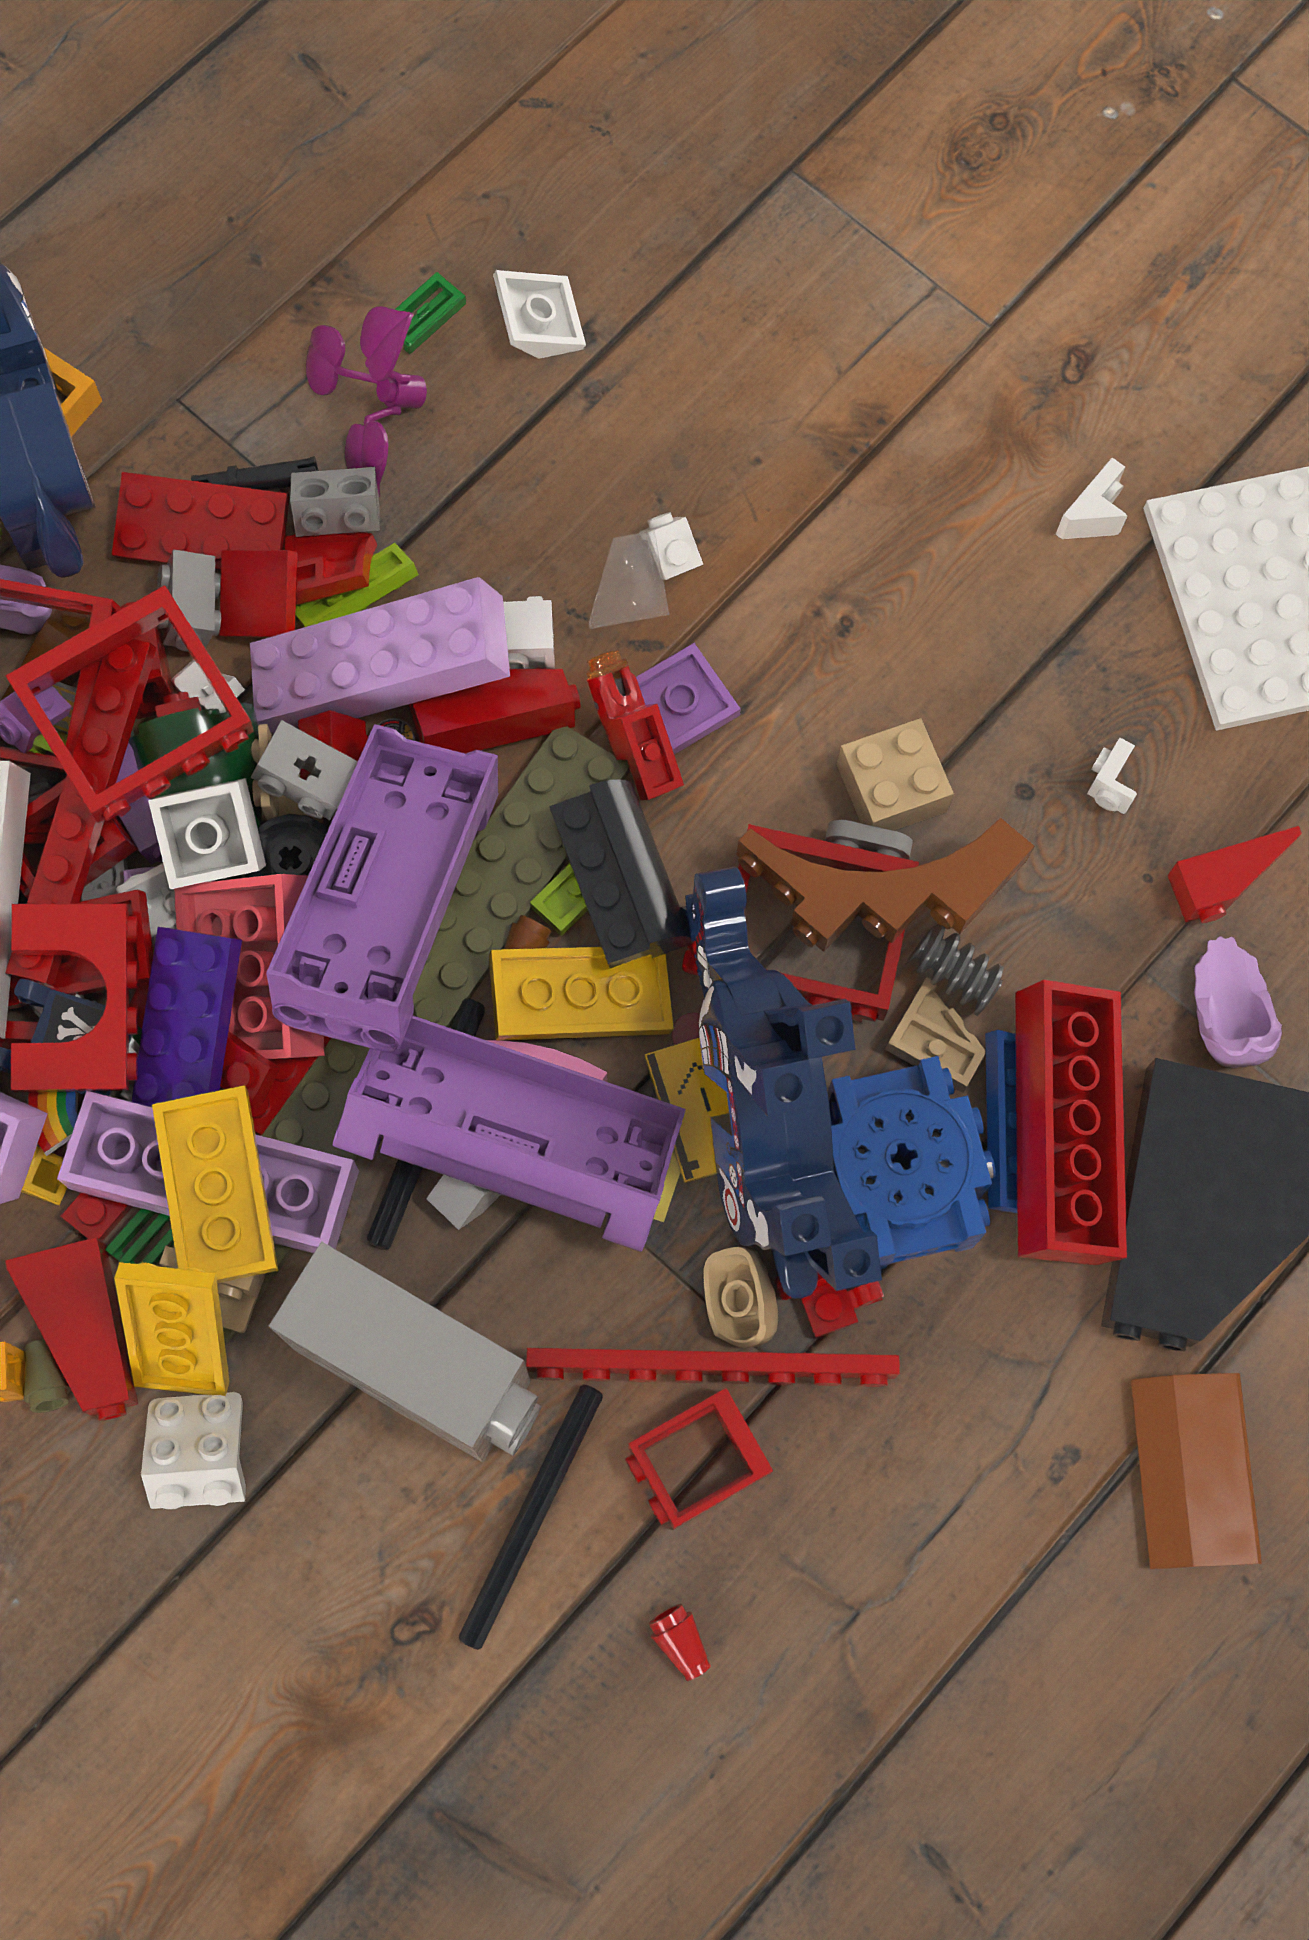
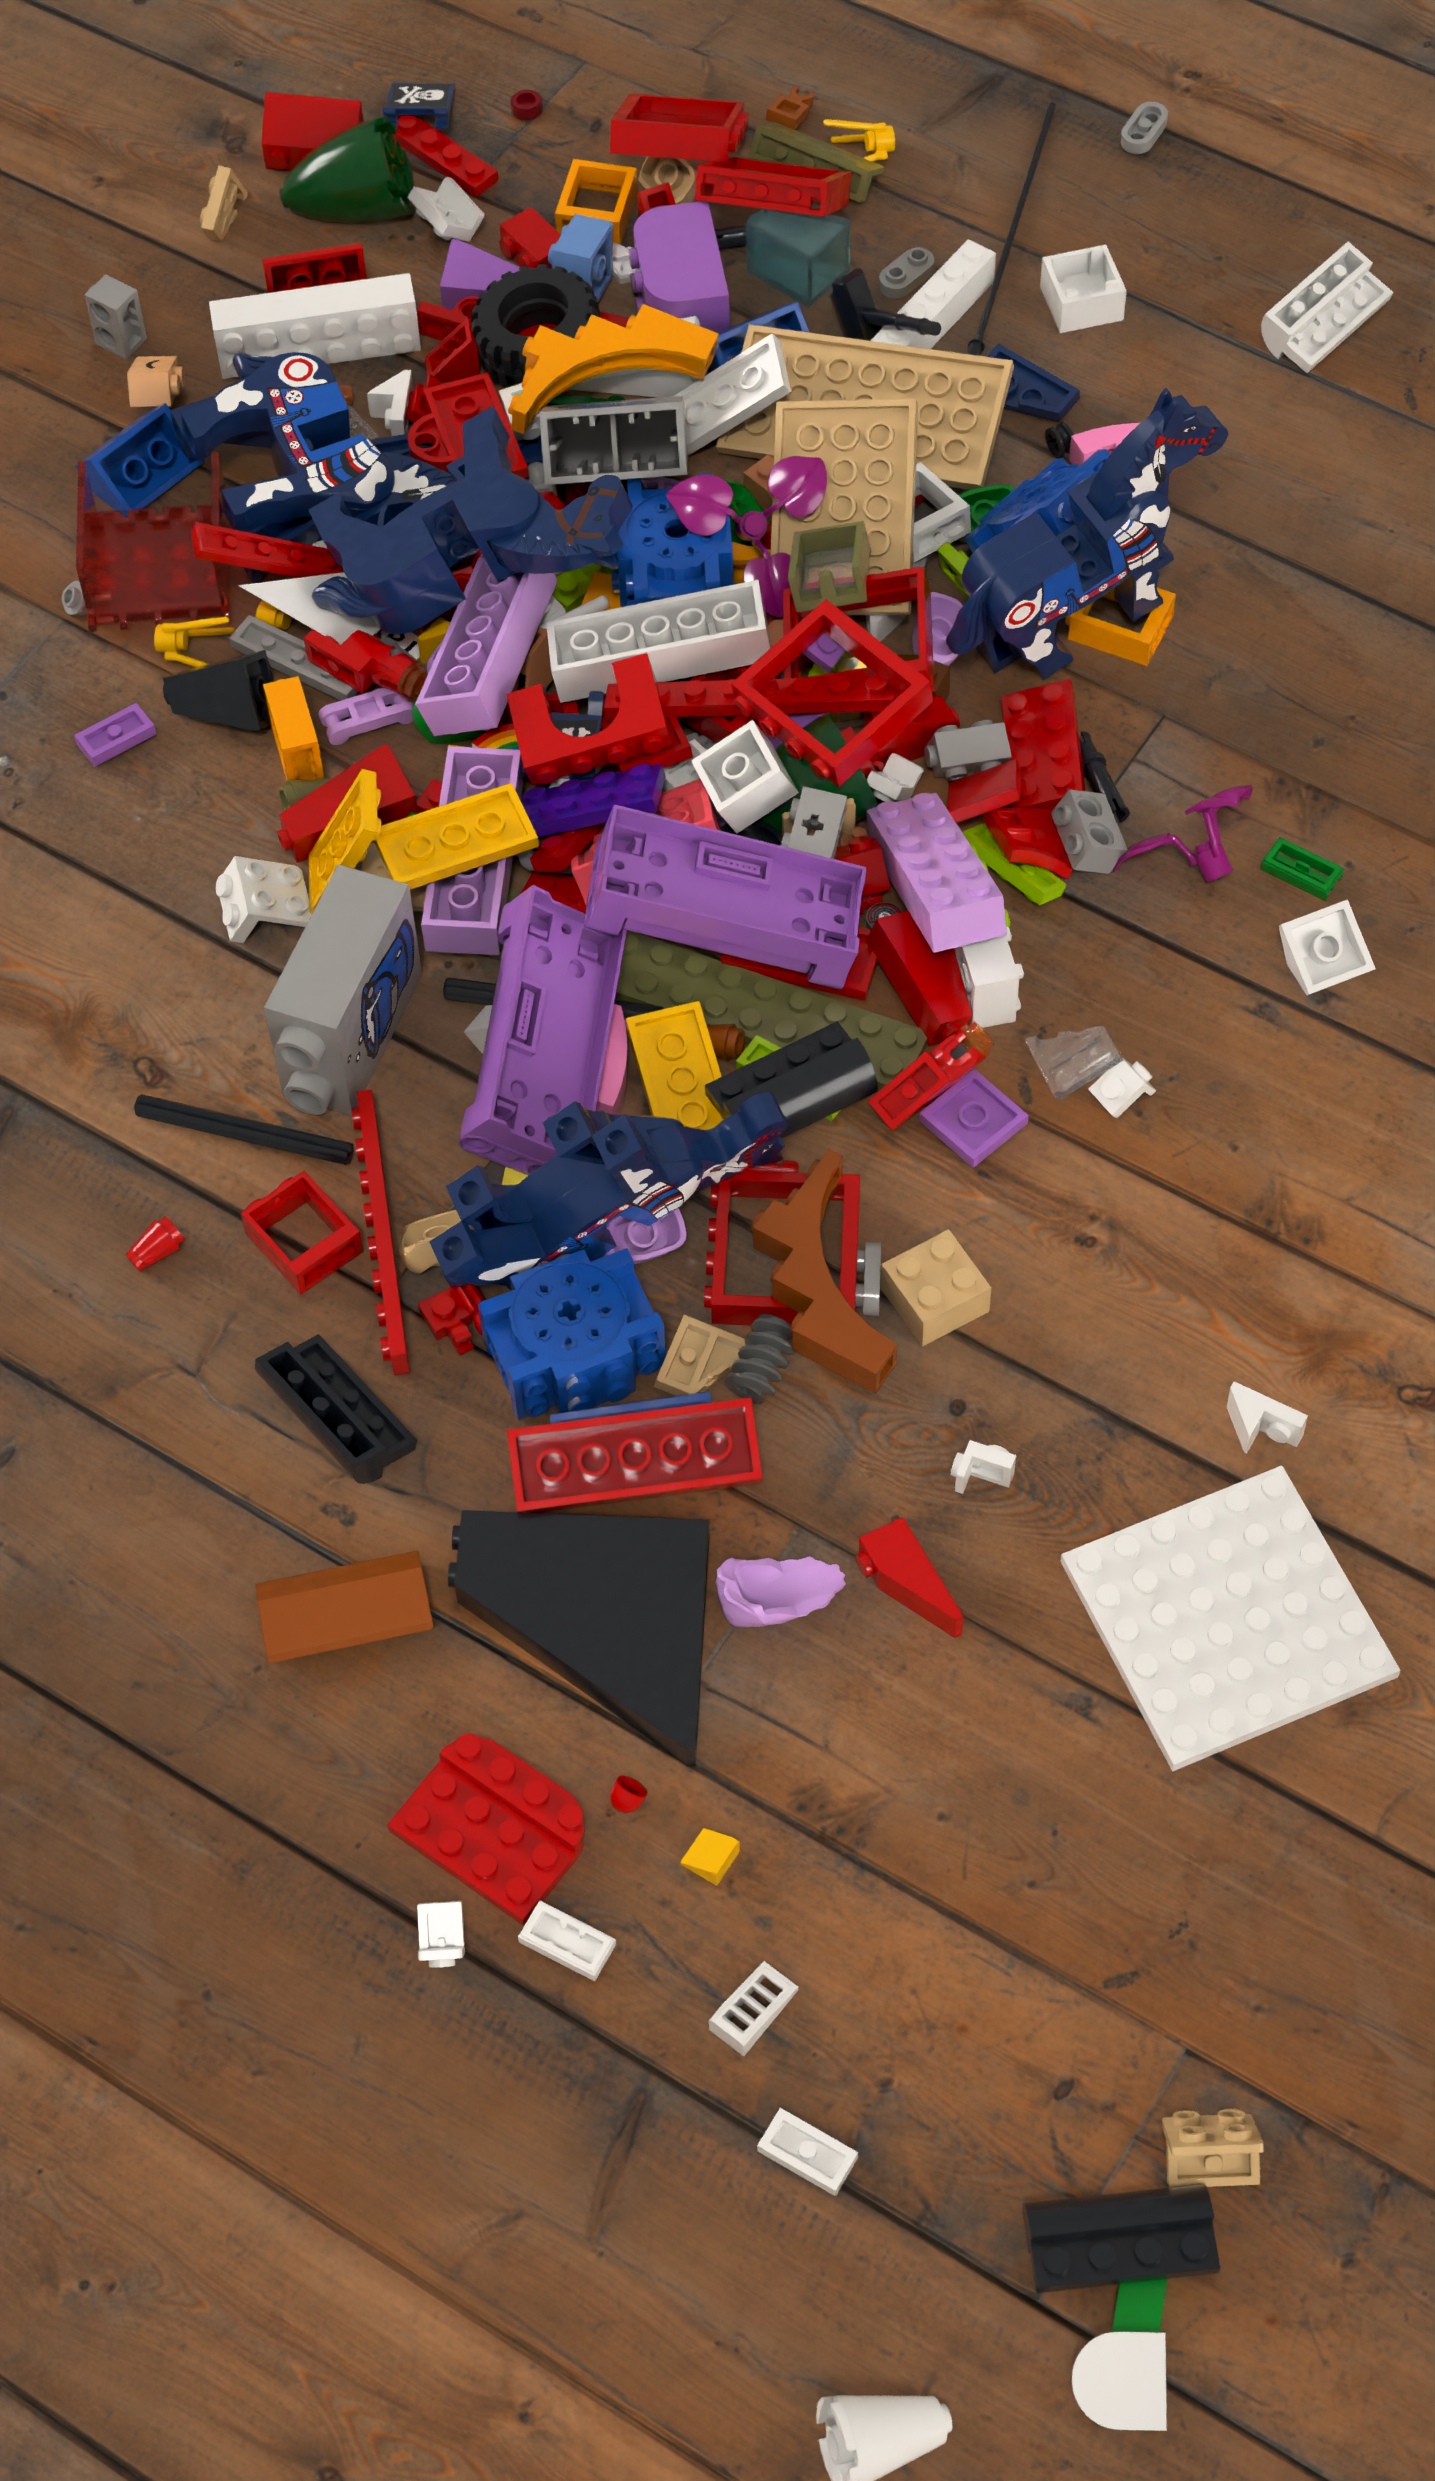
camera: 85 degrees right, 15 degrees down
none -> black brick [255,1334,417,1484]

